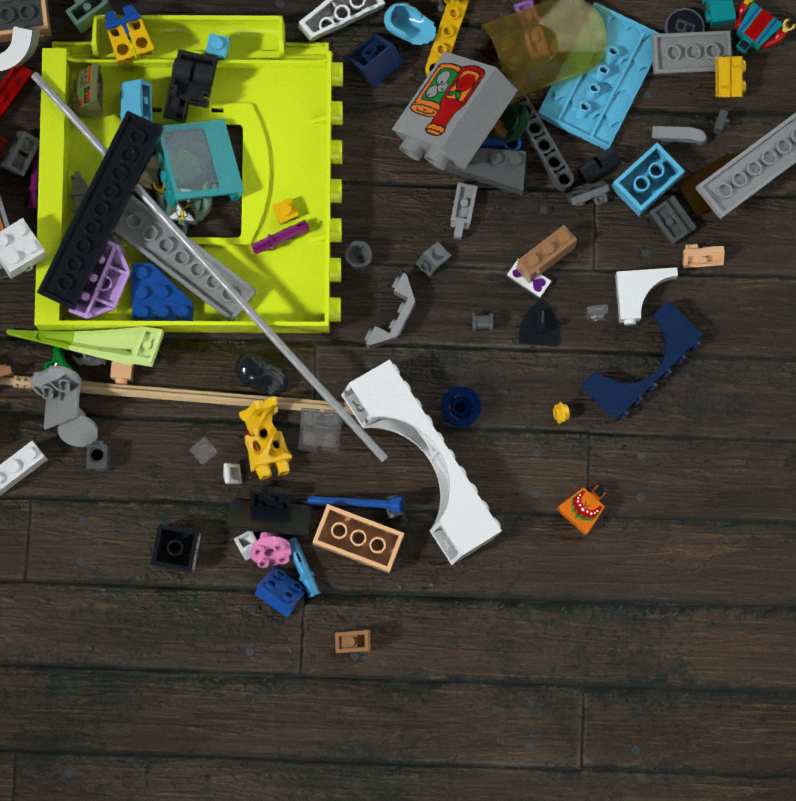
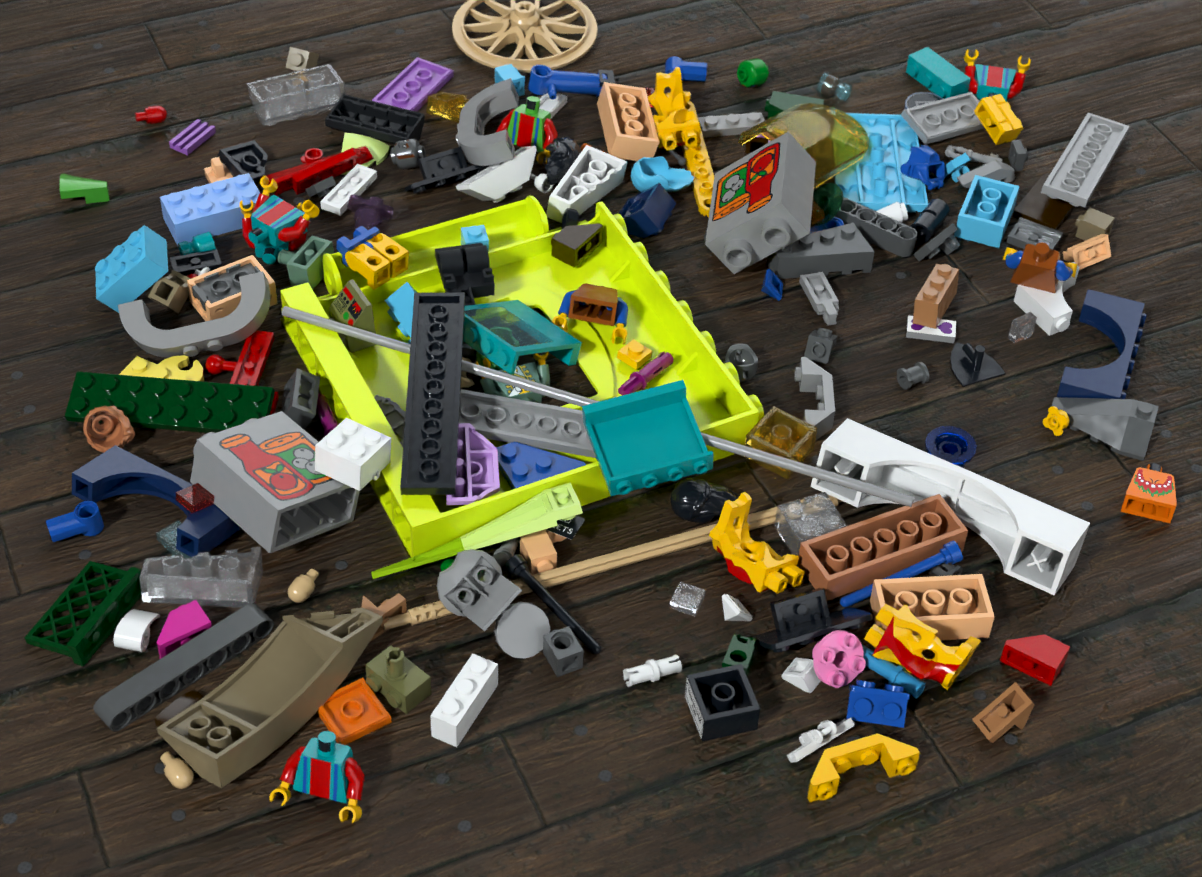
camera: 30 degrees left, 35 degrees down
none -> black piece [504,554,601,654]
none -> slope [551,223,603,268]
none -> dark orange torso [552,284,628,345]
none -> black tile [561,208,579,229]
none -> teal panel [582,380,714,496]
none -> white pin [623,654,682,687]
none -> dark green leg [722,633,757,676]
none -> clear yellow brick [745,406,817,479]
none -> blue slope [761,268,783,301]
none -> white piece [787,718,855,763]
none -> nougat brick [798,494,968,601]
none -> yellow slope [807,733,920,802]
none -> yellow hips [864,604,981,690]
none -> white cone [876,202,908,223]
none -> blue helmet [900,145,945,190]
none -> light grey piece [945,145,1003,164]
none -> medium azure tile [945,152,970,183]
none -> red slope [1000,634,1070,686]
none -> dark orange torso [1002,242,1077,293]
none -> dark grey wedge [1051,397,1159,461]
none -> dark tan brick [1075,207,1115,240]

